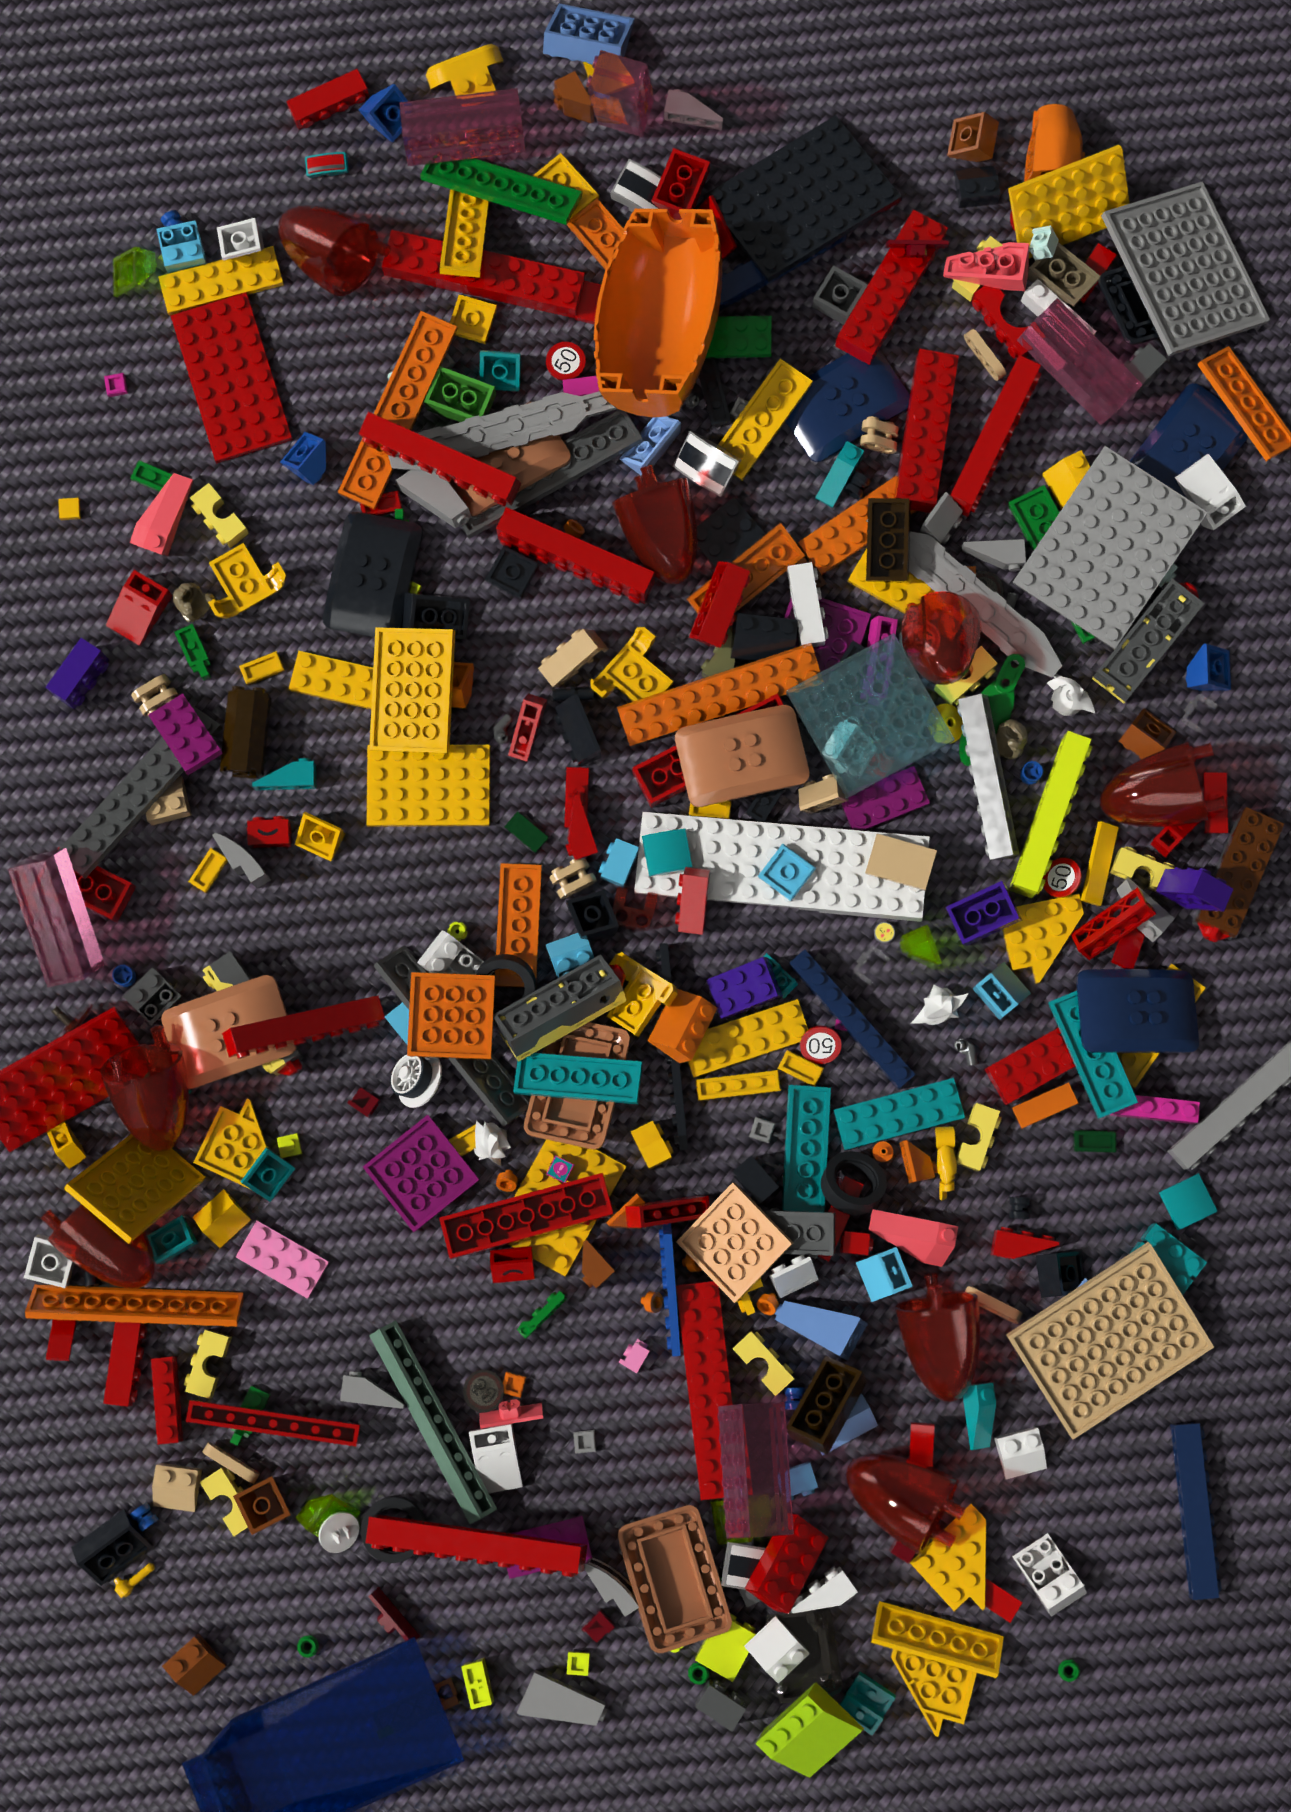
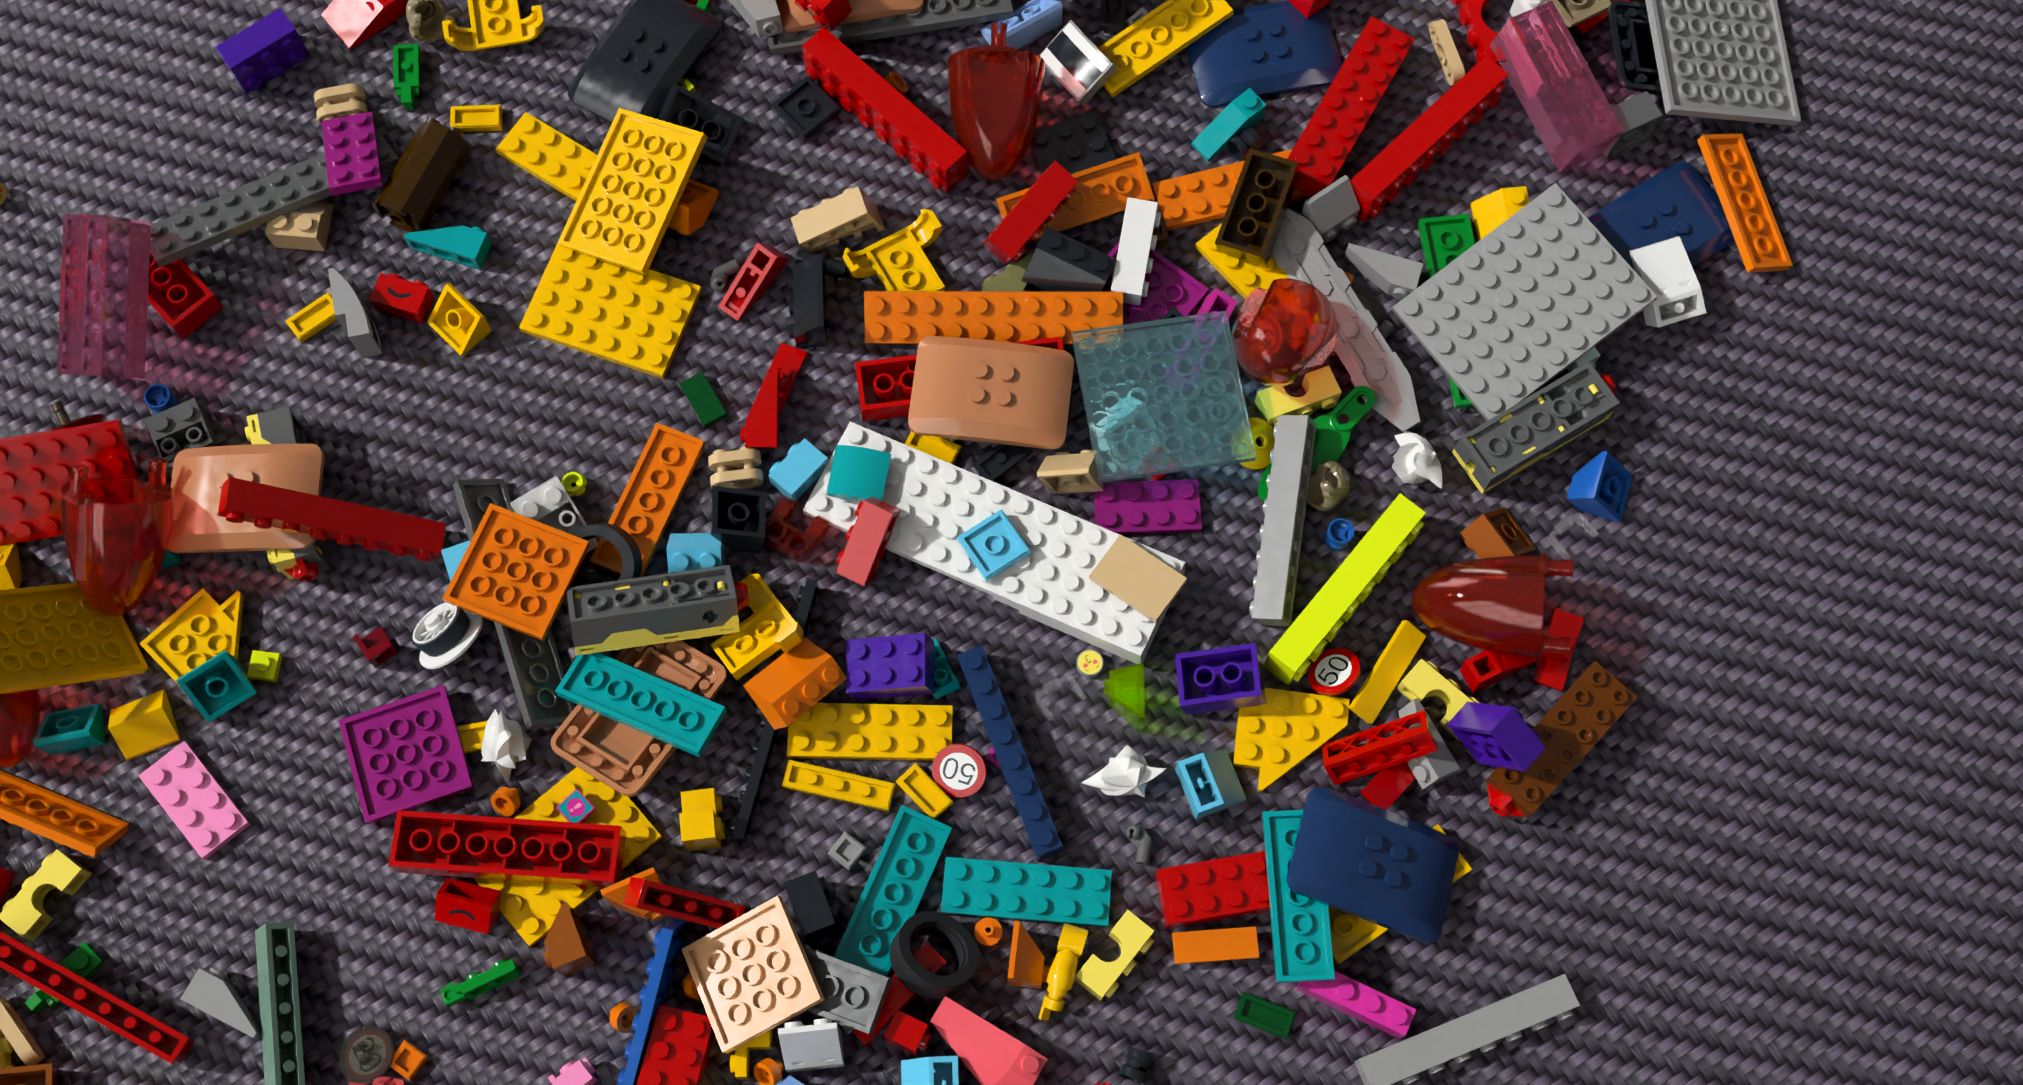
camera: 15 degrees right, 10 degrees down
tan brick [860,416,899,454] -> none

